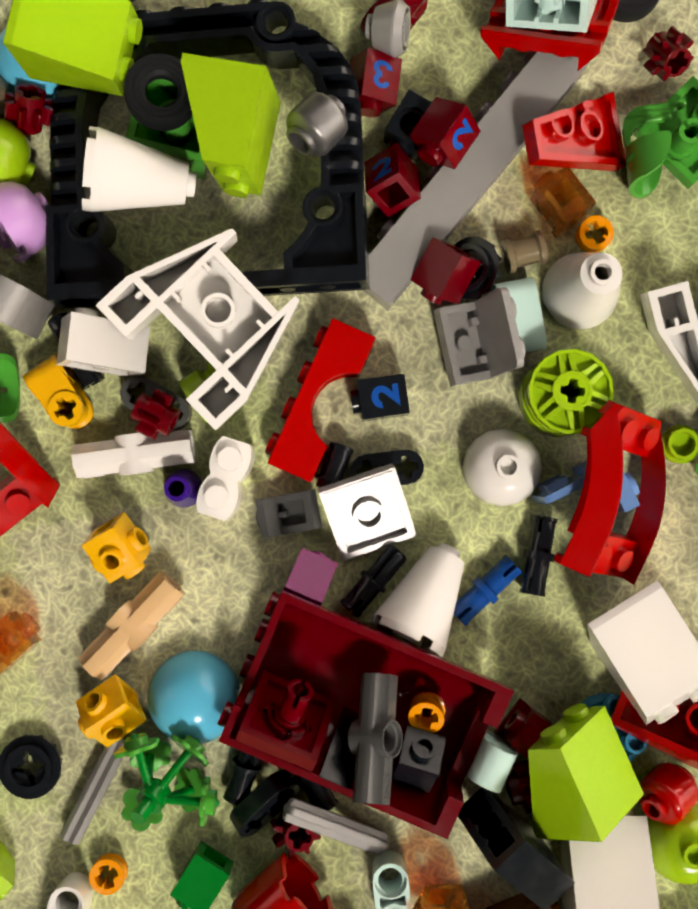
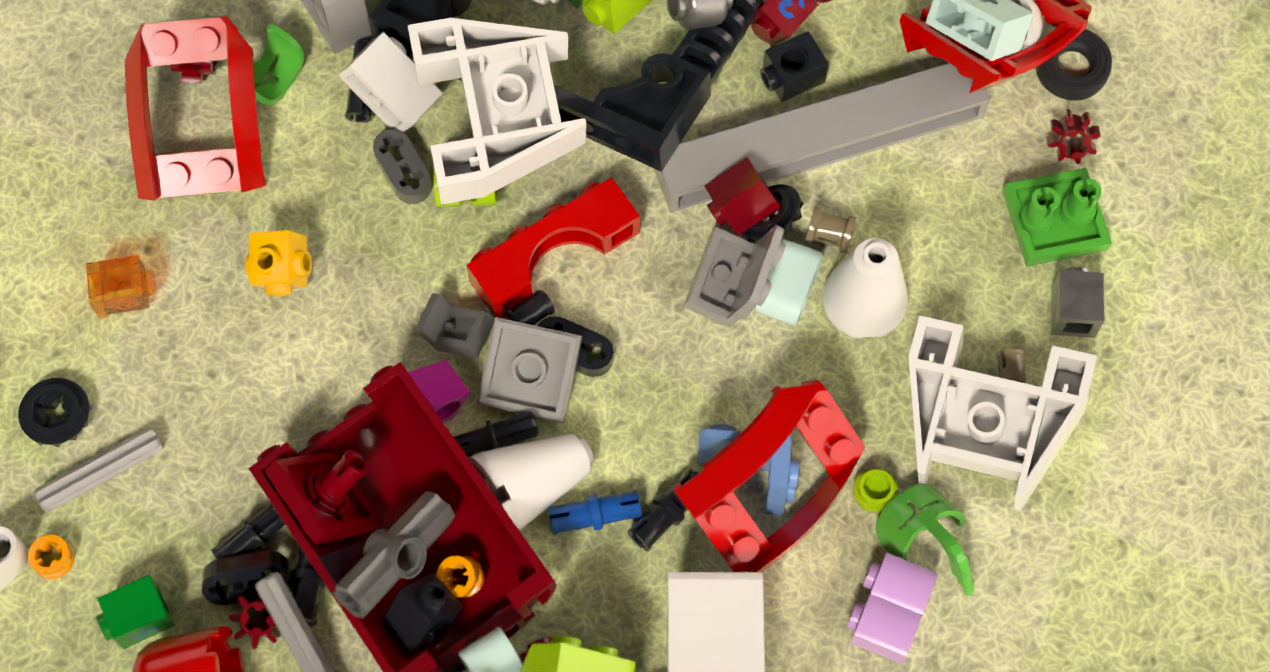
camera: 30 degrees right, 20 degrees down
yellow piece [23,353,94,429] -> none
white piece [71,430,196,478] -> none
yellow brick [76,674,147,748] -> none
tan piece [78,571,186,681] -> none
plant [113,733,220,832] -> none
dark red gear [130,388,181,440] -> none
medium azure piece [147,651,240,744] -> none
dark purple cone [164,469,202,508] -> none
white brick [196,436,255,521] -> none
black brick [350,374,410,422] -> none
dark red brick [364,143,421,217] -> none
dark red brick [410,97,481,169] -> none
white cylinder [462,428,542,506] -> none
lime wheel [518,349,614,437] -> none
red wing [522,91,626,172] -> none
clear orange brick [529,168,596,238] -> none
light orange bush [575,215,614,253] -> none
bright green helmet [622,101,687,199] -> none

